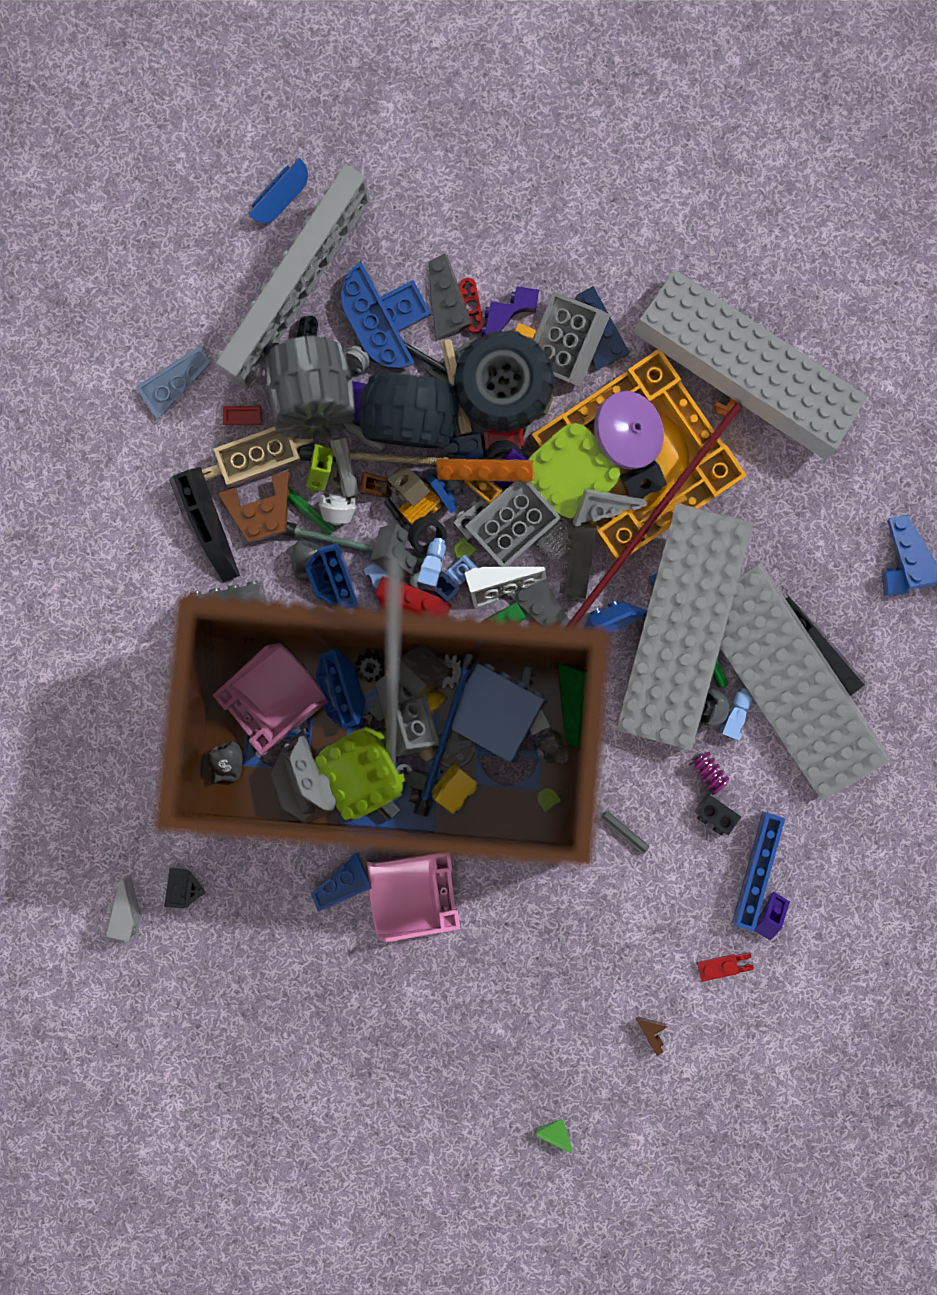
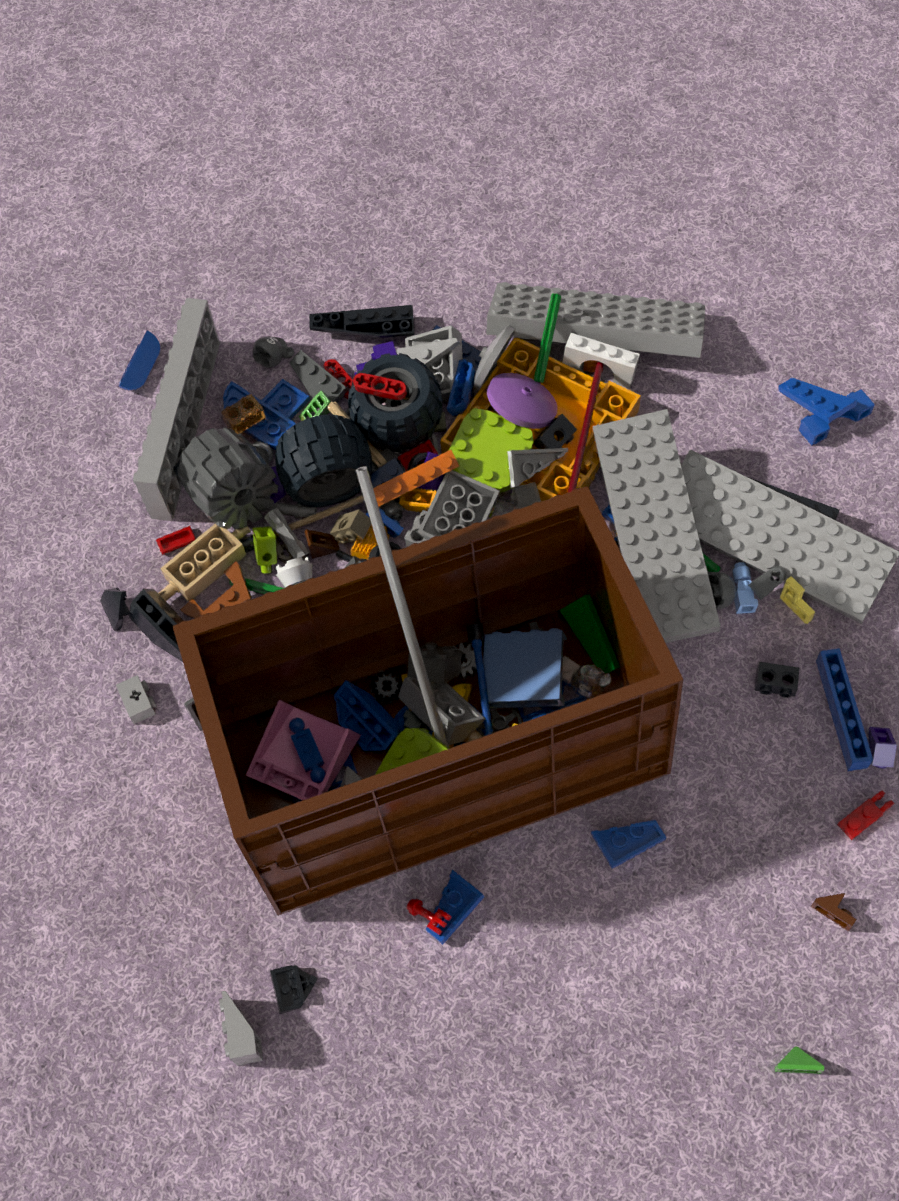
camera: 20 degrees left, 25 degrees down
sand blue wing [136,346,211,420] -> none
bright pink windscreen [367,853,460,942] -> none
dark grey axle [600,811,649,854] -> none
magenta piece [689,751,729,795] -> none
none -> black slope [100,587,130,631]
none -> light grey brick [116,675,157,724]
none -> clear orange brick [221,394,266,434]
none -> dark grey piece [252,336,295,368]
none -> blue plate [289,717,326,783]
none -> bright green slope [299,390,332,421]
none -> black wedge [309,305,415,338]
none -> red beam [353,373,407,400]
none -> light grey wing [396,338,461,367]
none -> red hinge [407,899,451,935]
none -> blue brick [447,359,476,417]
none -> light grey dish [473,325,516,391]
none -> green axle [534,293,561,383]
none -> white arch [563,333,640,390]
none -> blue wing [591,820,666,869]
none -> dark grey piece [748,566,787,600]
none -> light yellow tile [780,576,815,624]

